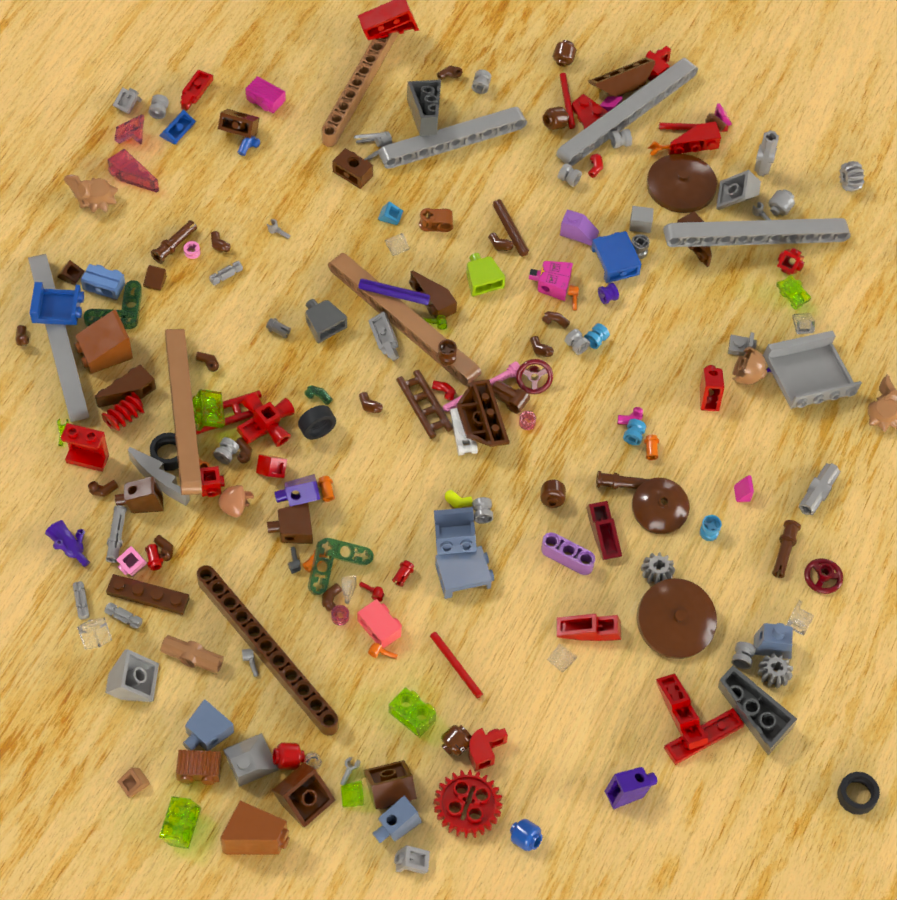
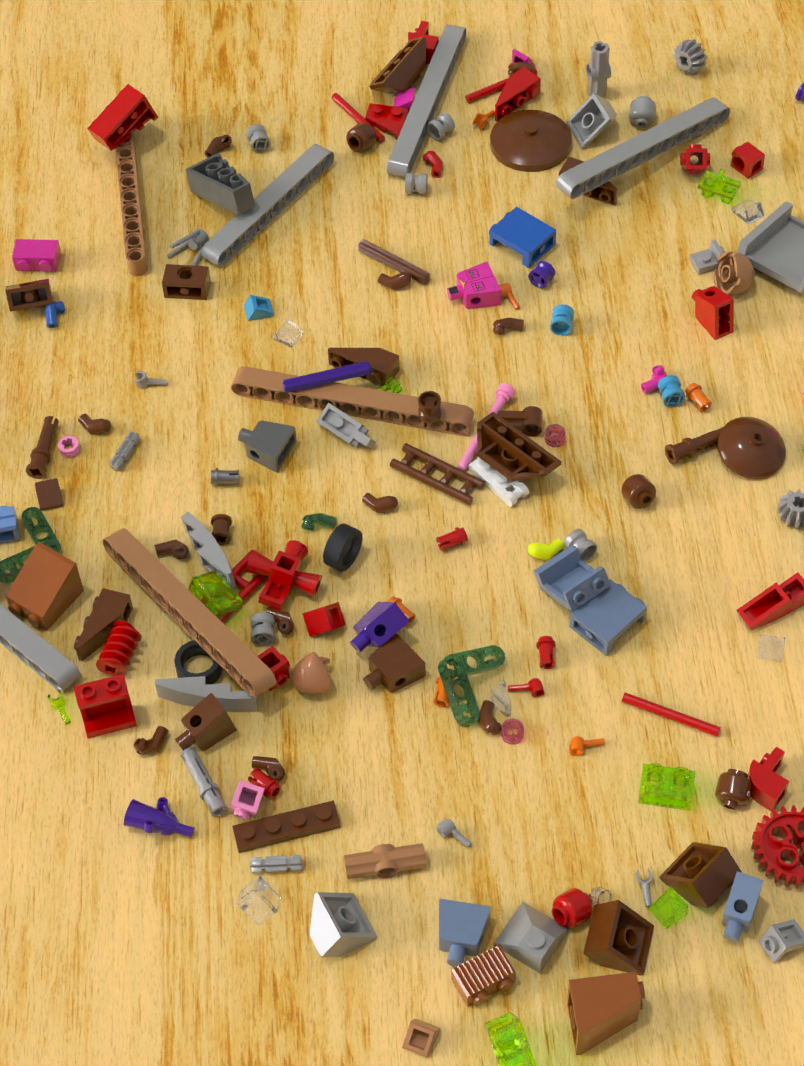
camera: 25 degrees left, 5 degrees down
light grey axle [73,581,90,620] -> none
reddish brown beam [197,565,338,736] -> none
dark grey hand [288,547,301,574] -> none
coral brick [357,599,402,649] -> none
dark orange piece [419,208,453,232] -> none
red arm [432,380,456,400] -> none
lime torso [466,253,505,297] -> none
dark red piece [516,359,553,394] -> none
reddish brown arm [530,336,554,357] -> none
medium lavender beam [541,532,595,575] -> none
reddish brown head [552,40,577,67] -> none
medium lavender slope [560,209,599,246] -> none
light grey wheel [564,329,590,355] -> none
dark red slope [586,501,622,560] -> none
light grey panel [629,206,654,233] -> none
flat silver wheel [631,234,649,259] -> none
light grey hand [753,202,771,220] -> none
none -> light grey slope [181,512,236,590]
none -> reddish brown bush [211,514,232,545]
none -> red pin [436,527,468,551]
none -> red brick [731,141,765,179]

